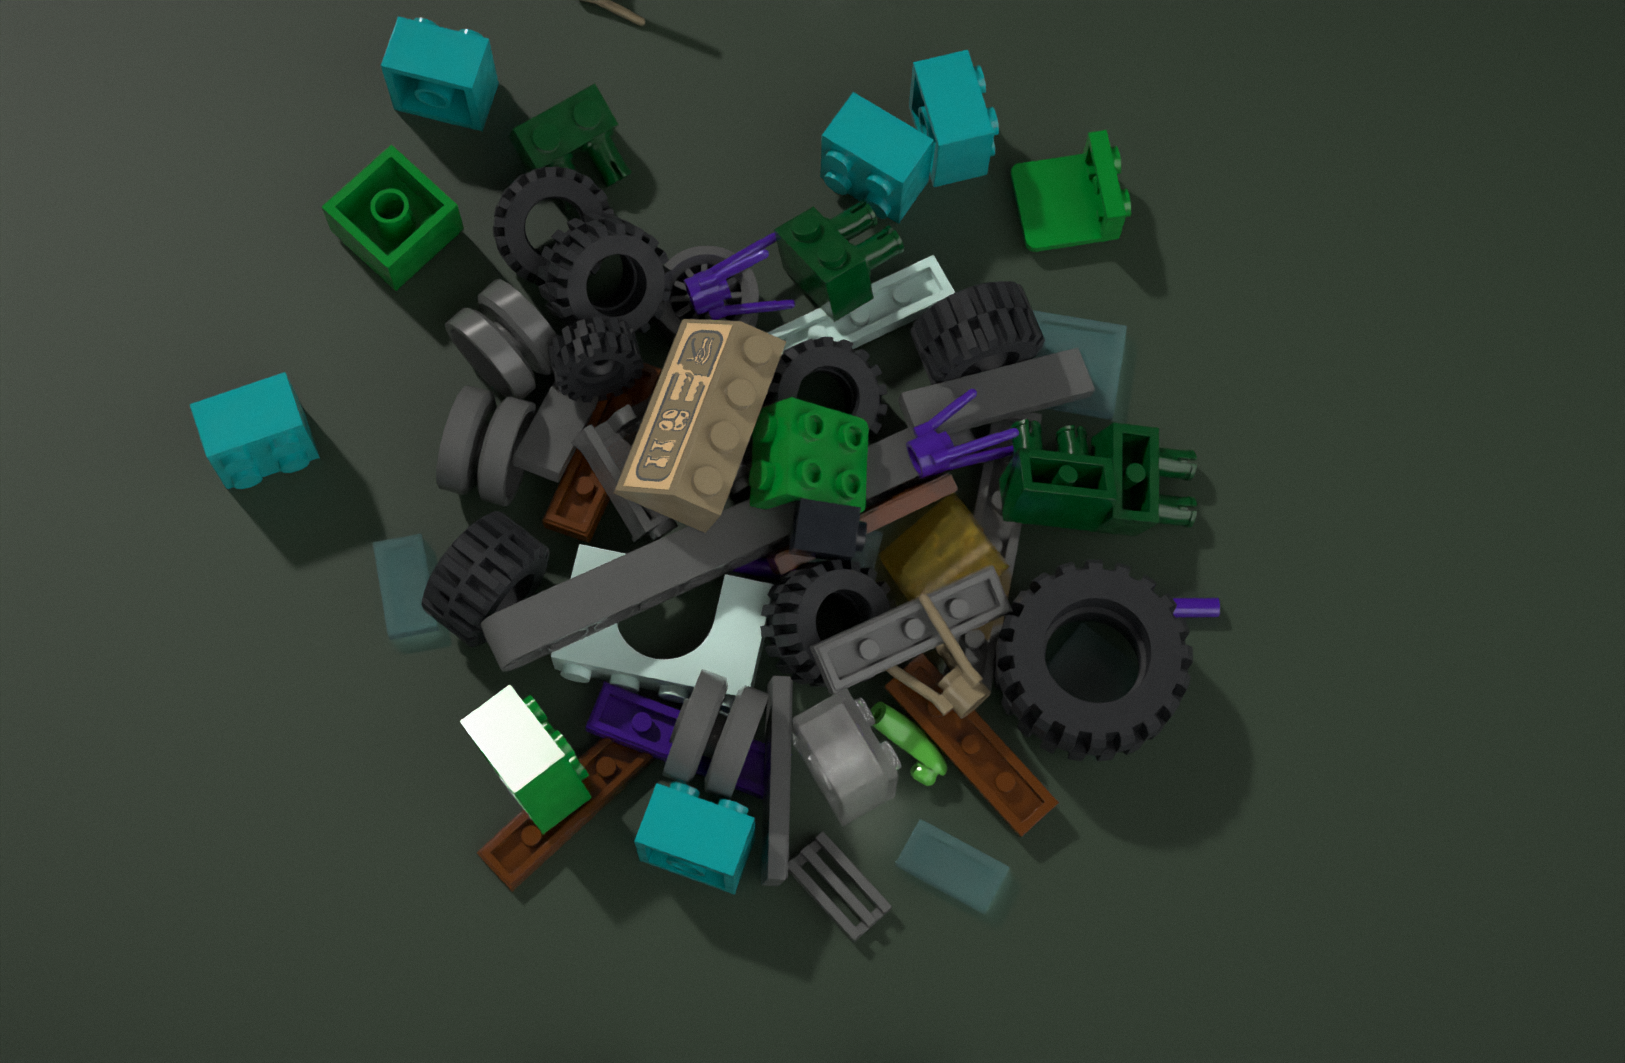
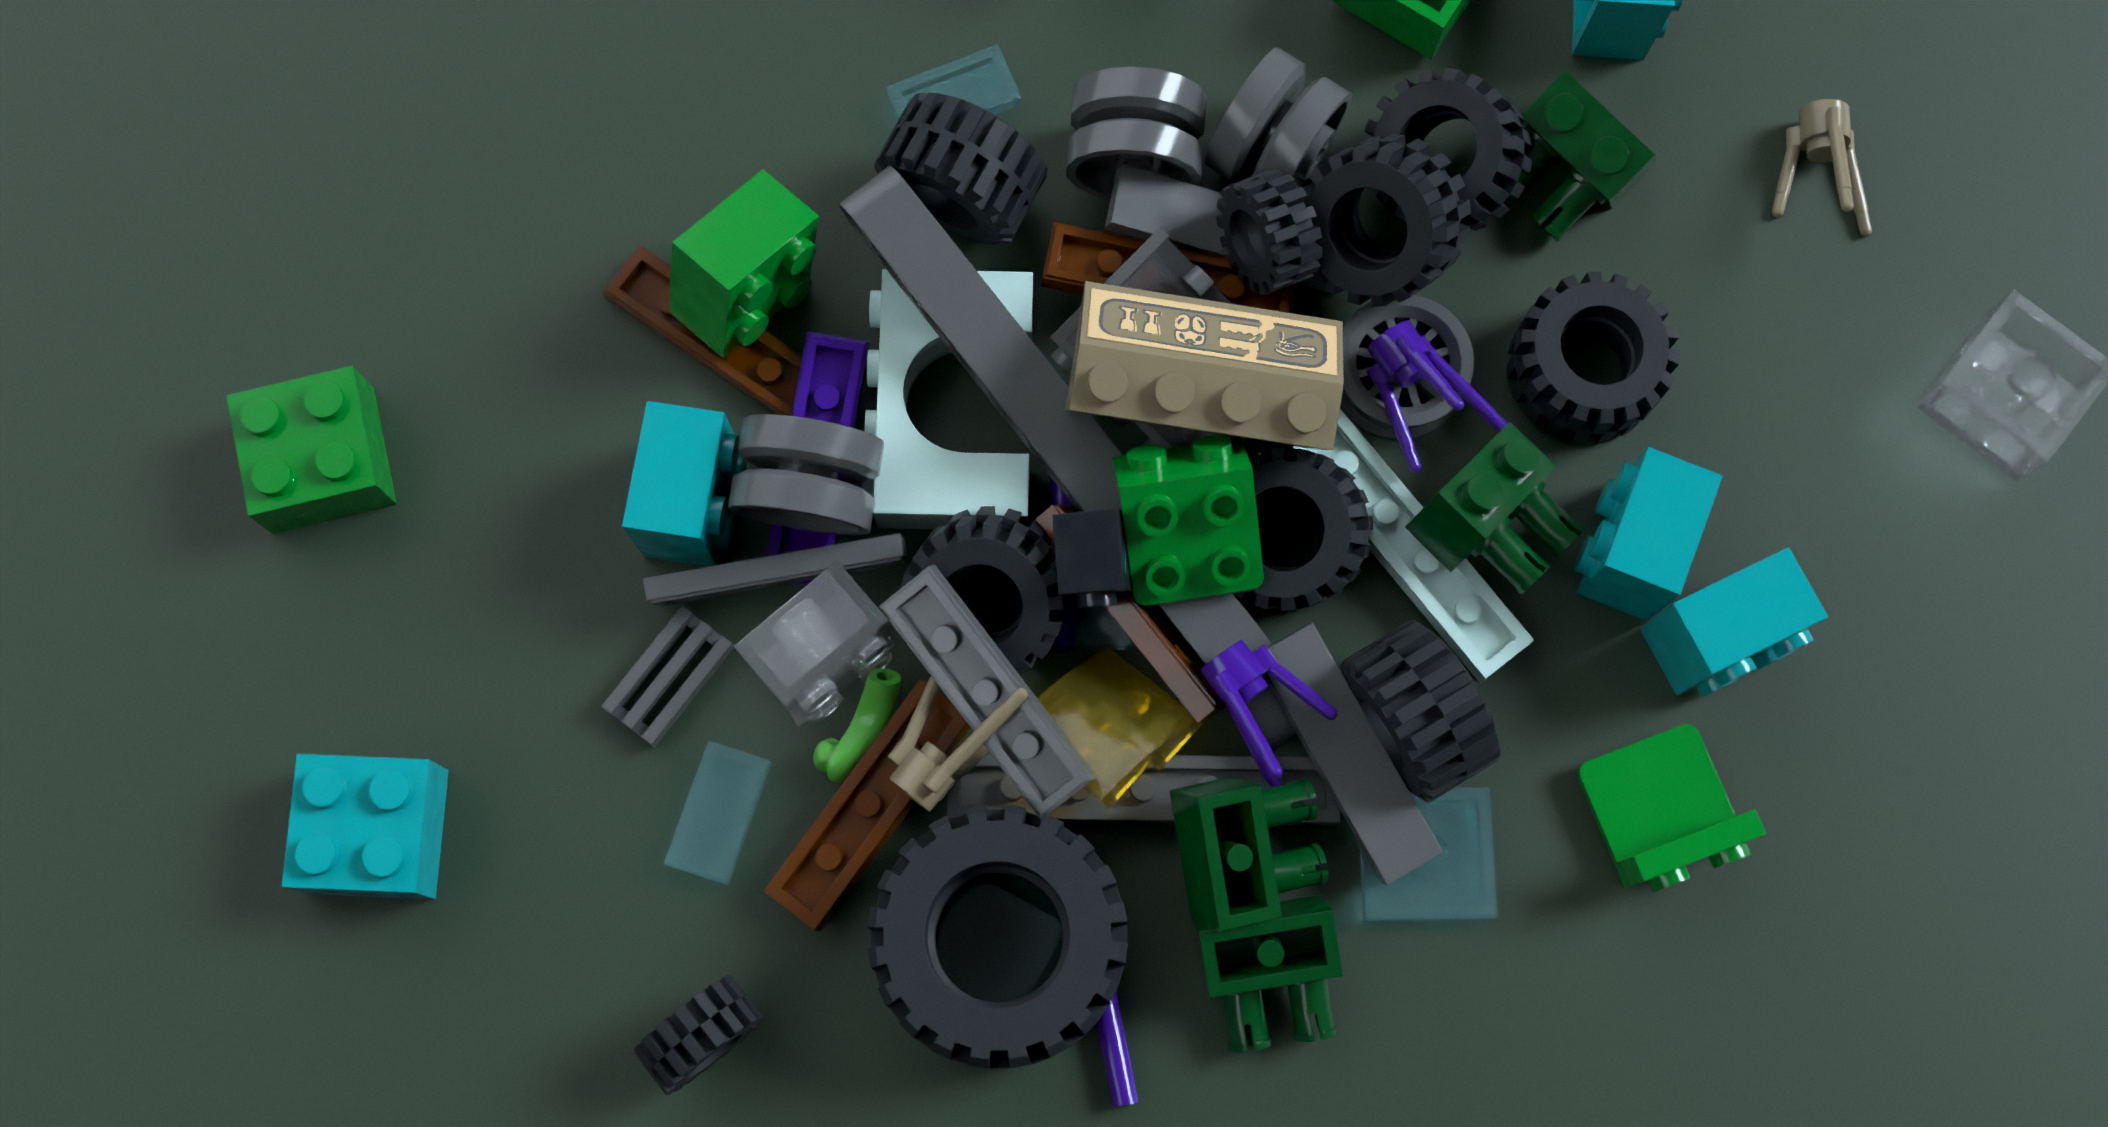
camera: 80 degrees right, 5 degrees up
none -> black tyre [633,975,764,1096]
none -> black tyre [1506,272,1680,444]

